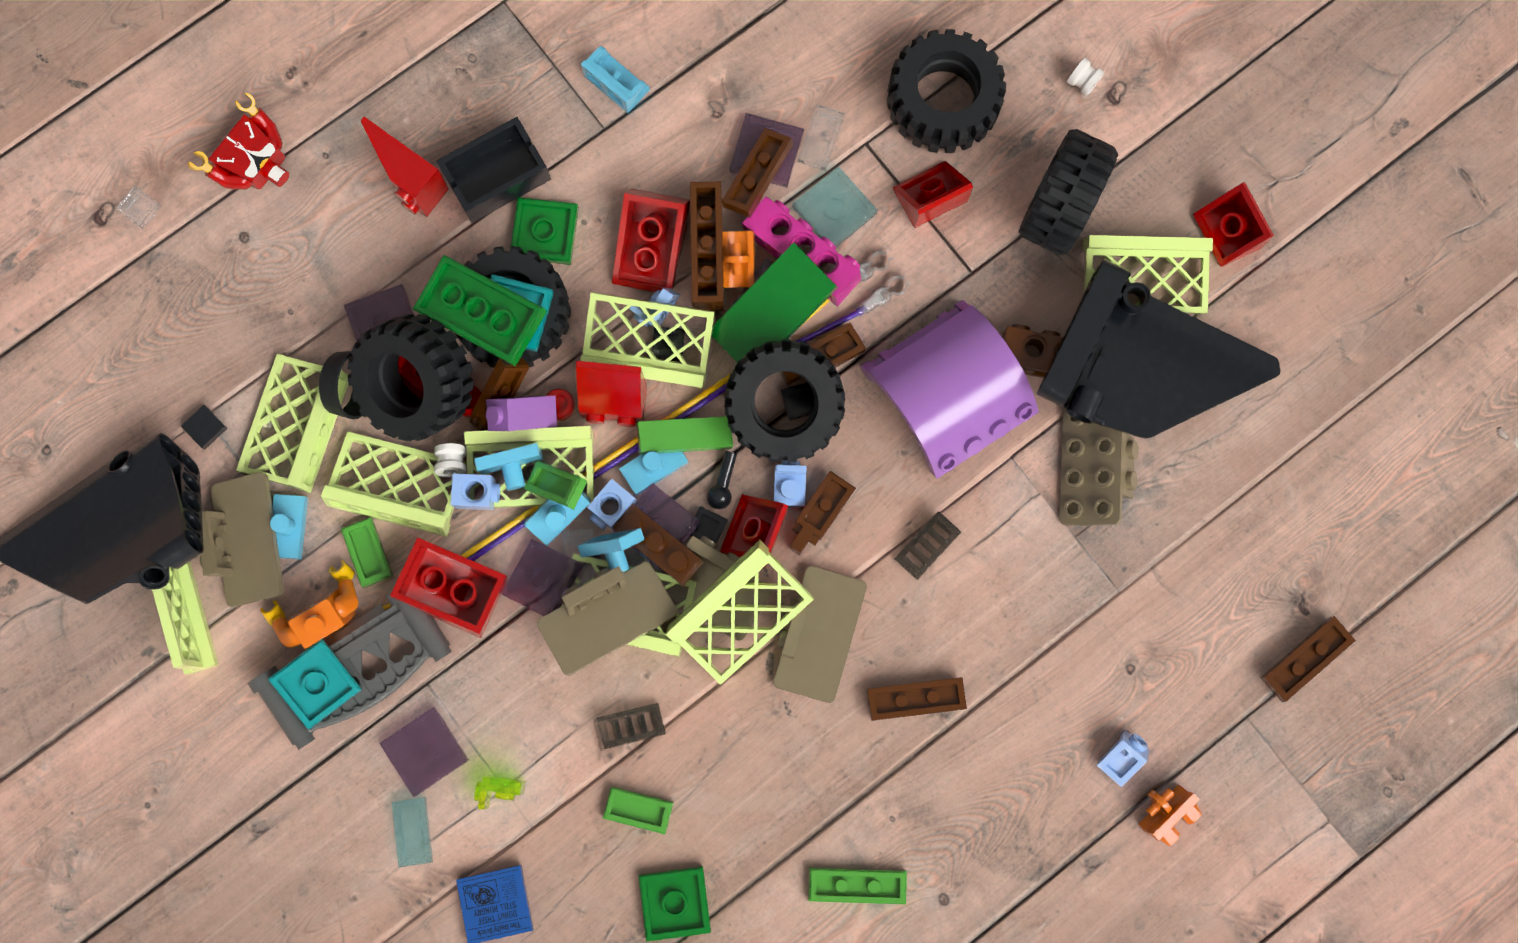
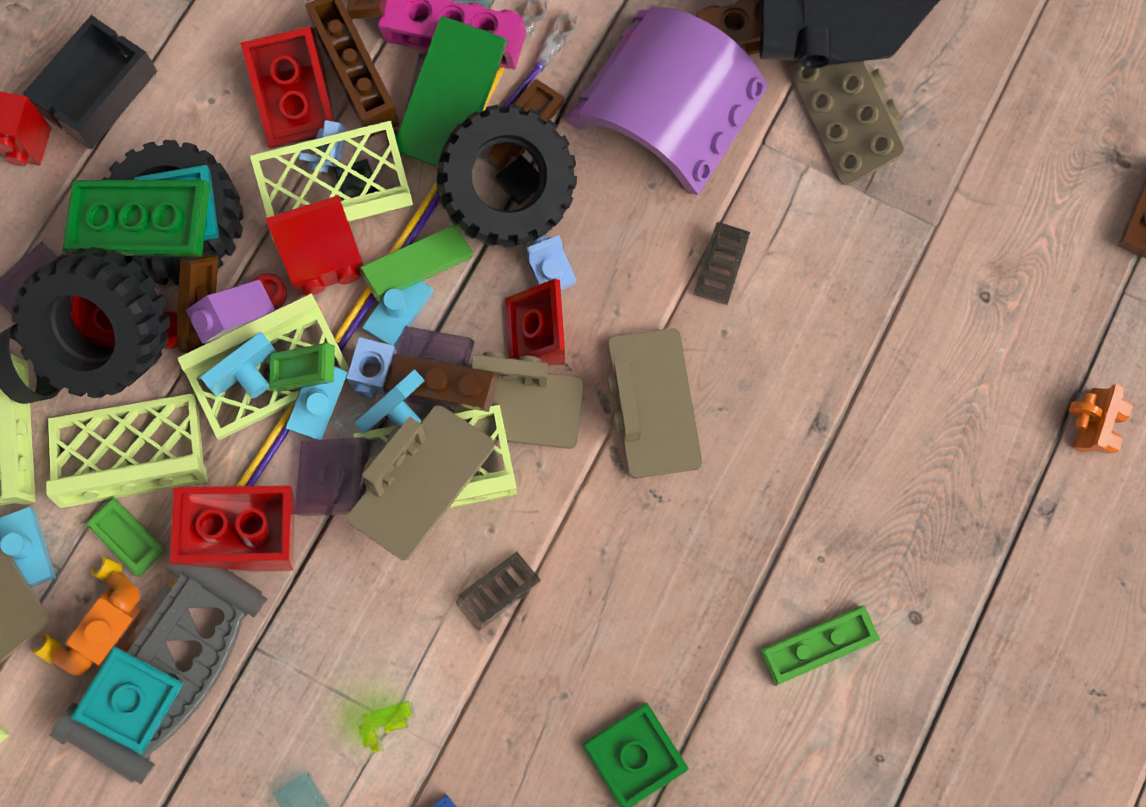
camera: 25 degrees left, 5 degrees down
clear purple tile [379,707,470,797] -> none
white wheel [434,443,466,477] -> none
light blue brick [451,473,500,510] -> none
green tile [510,197,579,265] -> none
bright green tile [603,787,674,834] -> none
yellowish green fence [666,540,814,685] -> none
black tile [686,506,728,544] -> none
black bar [707,450,737,510] -> none
orange hips [722,231,755,288] -> none
reddish brown hinge [789,471,856,556] -> none
reddish brown plate [867,677,967,721] -> none
light blue bracket [1097,730,1149,787] -> none

